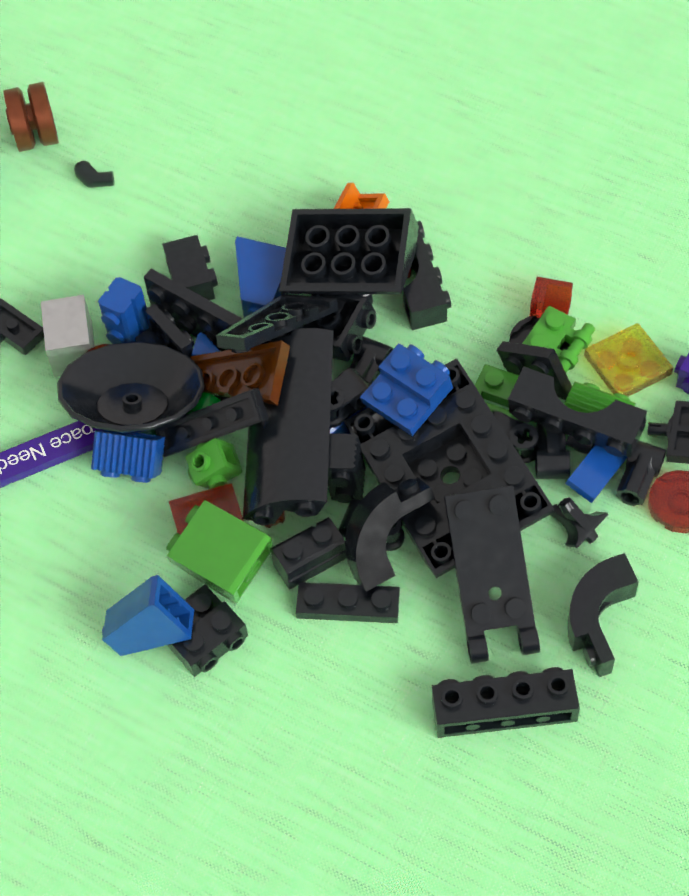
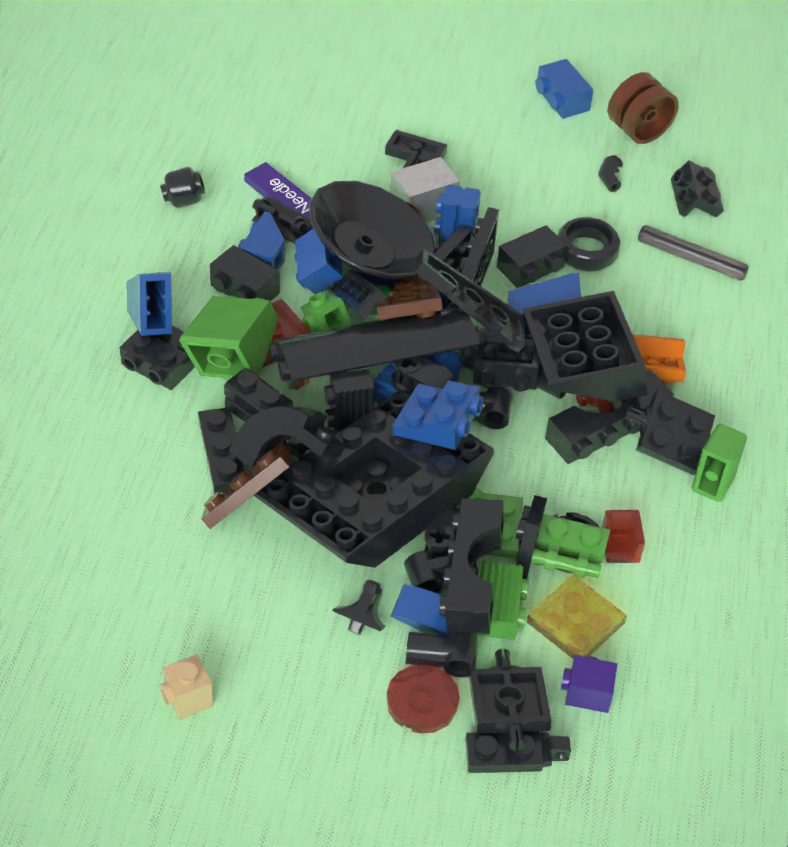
camera: 65 degrees right, 10 degrees down
black brick [432,667,580,738] -> none
black hinge [444,485,540,664] -> none
black arch [567,553,639,677] -> none
none -> tan brick [160,654,213,720]
none -> wing [201,439,293,529]
none -> black brick [210,245,280,301]
none -> blue slope [238,211,285,271]
none -> black hinge [252,197,312,245]
none -> black wheel [557,217,620,272]
none -> black plate [623,390,715,475]
none -> axle [638,225,749,281]
none -> black bracket [671,160,724,218]
none -> bright green brick [691,424,747,502]

